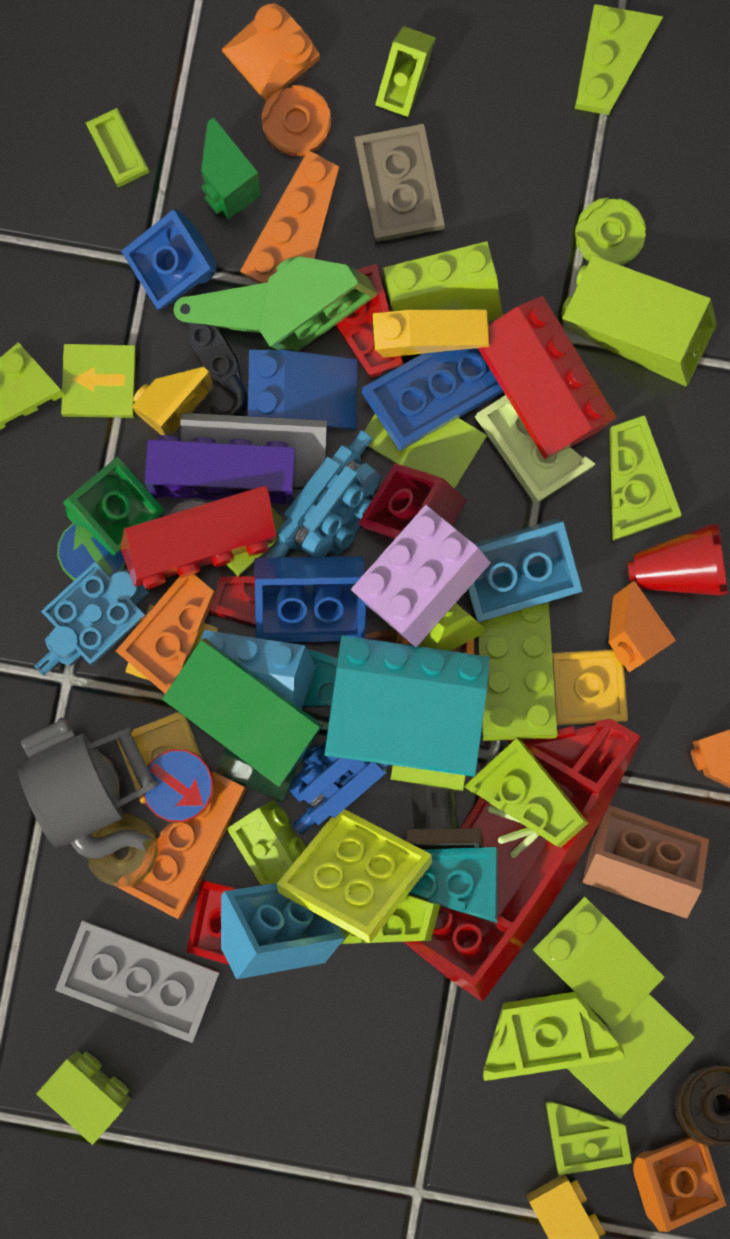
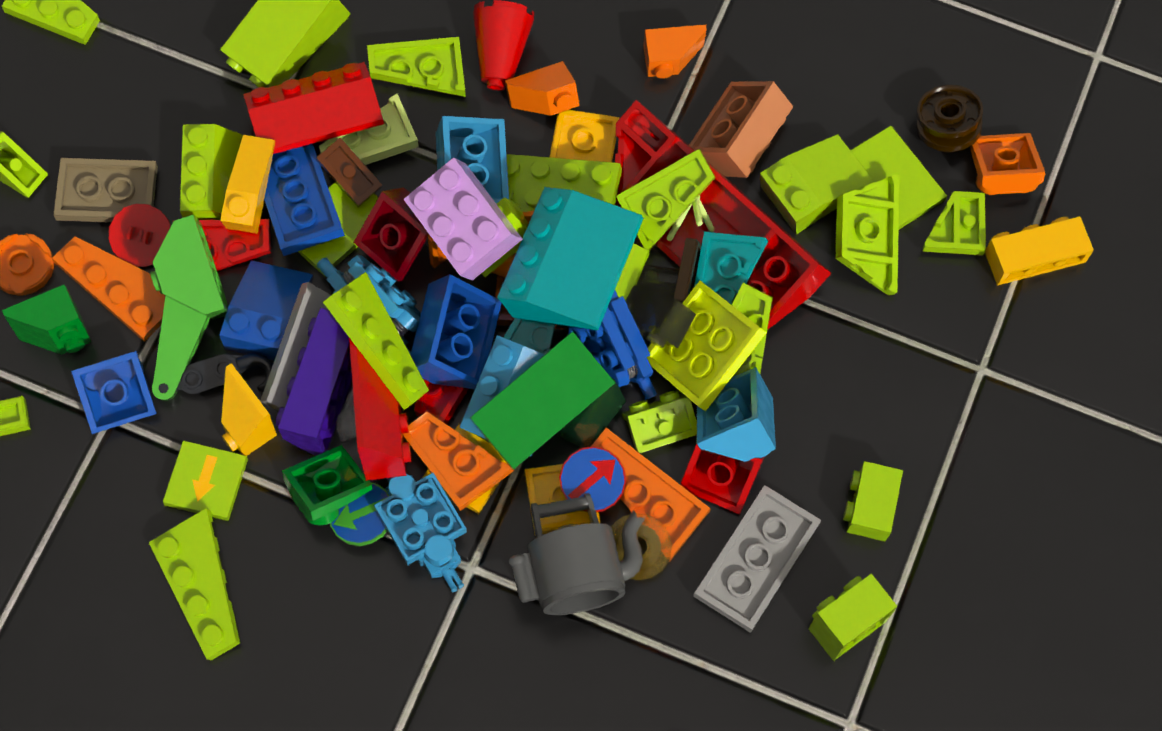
camera: 80 degrees left, 15 degrees down
lime tile [575,198,646,266] -> none
none -> red piece [108,203,171,267]
none -> reddish brown plate [316,138,382,207]
none -> lime wing [323,272,429,410]
none -> clear smoke brick [626,285,696,348]
none -> lime brick [843,461,903,542]

